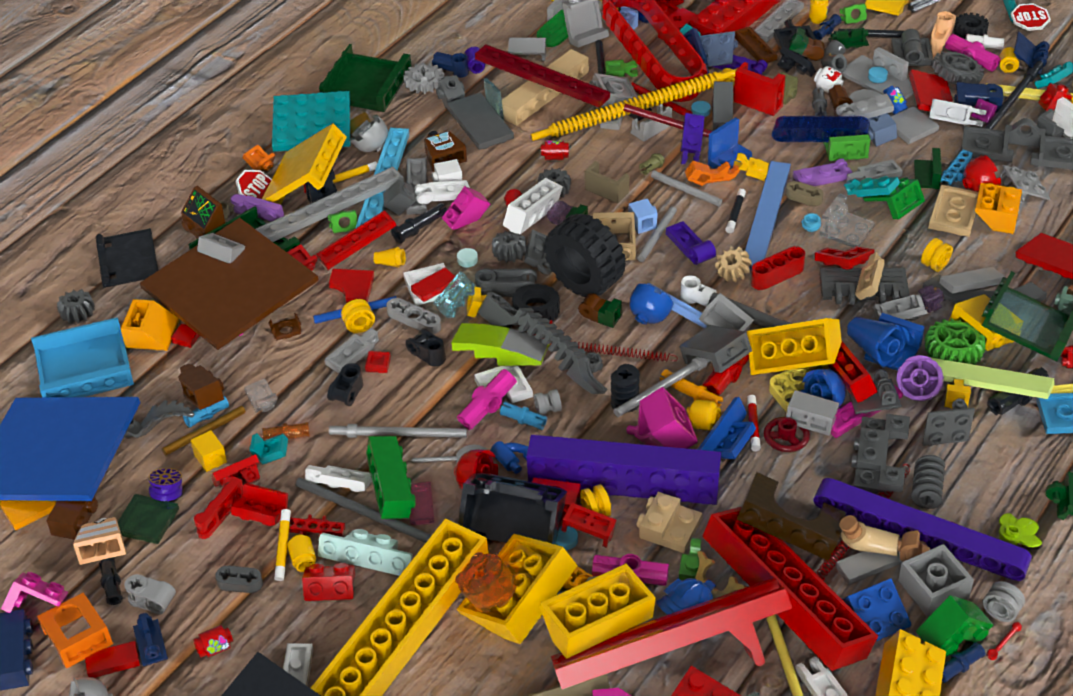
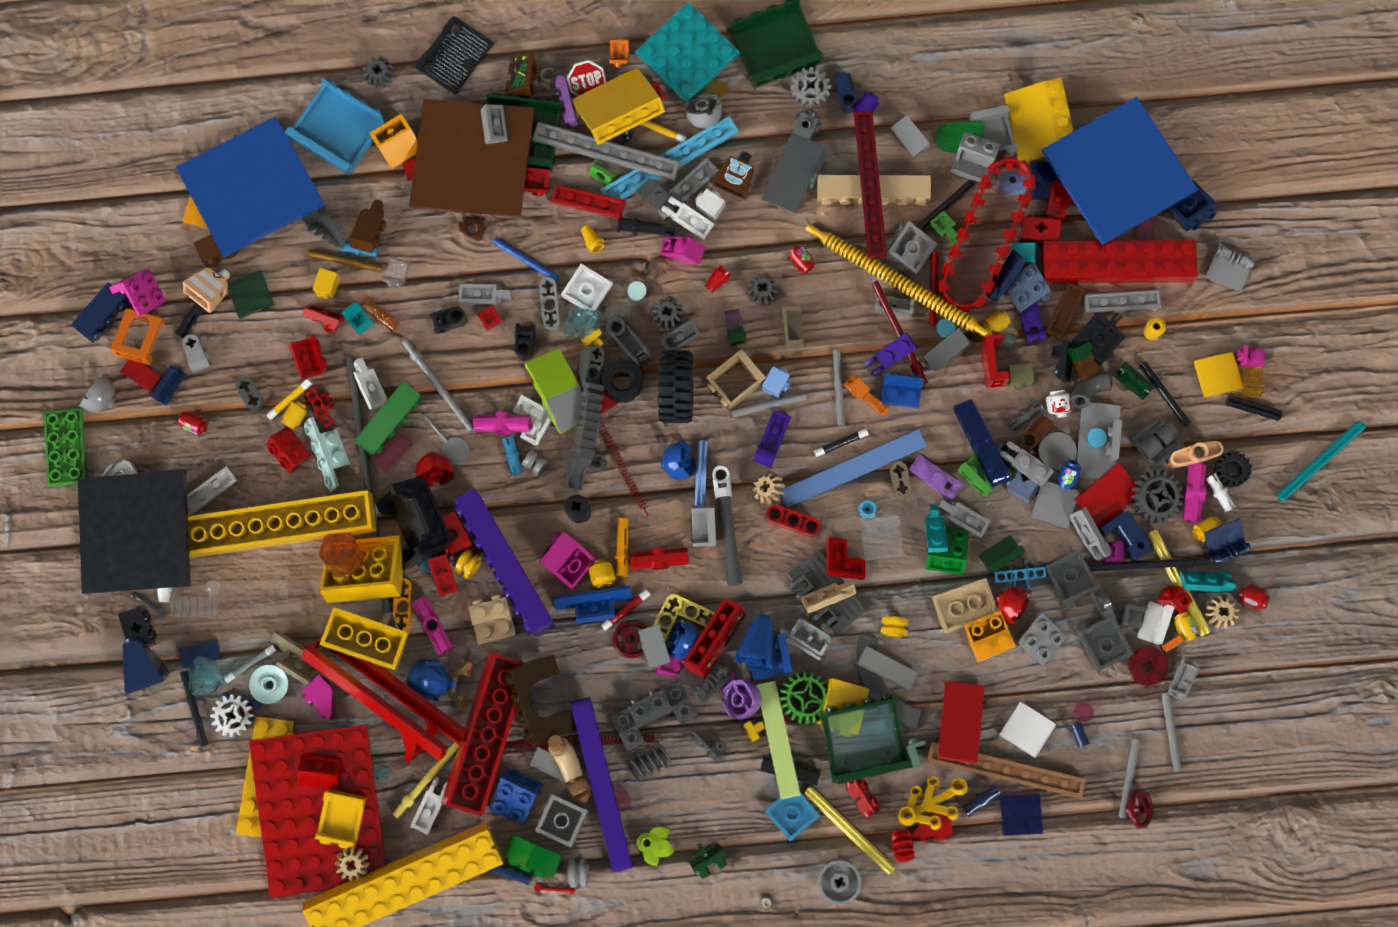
camera: 55 degrees right, 35 degrees up
dark purple wheel [149,468,182,501] -> none
red plate [194,477,243,539] -> none
red tile [329,269,374,304] -> none
yellow wheel [341,299,375,333] -> none
red tile [411,268,458,302] -> none
blue plant [490,441,528,474] -> none
white brick [502,178,563,234] -> none
leg [578,293,622,328] -> none
light grey bar [614,357,711,417] -> none
olive pin [639,153,665,175] -> none
dark grey panel [679,325,752,373] -> none
bright green plate [679,538,702,580] -> none
yellow plate [733,153,769,181] -> none
yellow slope [747,318,842,375] -> none
dark blue pin [813,14,842,40] -> none
bright green piece [840,3,867,24] -> none
clear purple gear [918,285,944,313] -> none
piece [1011,3,1051,31] -> none

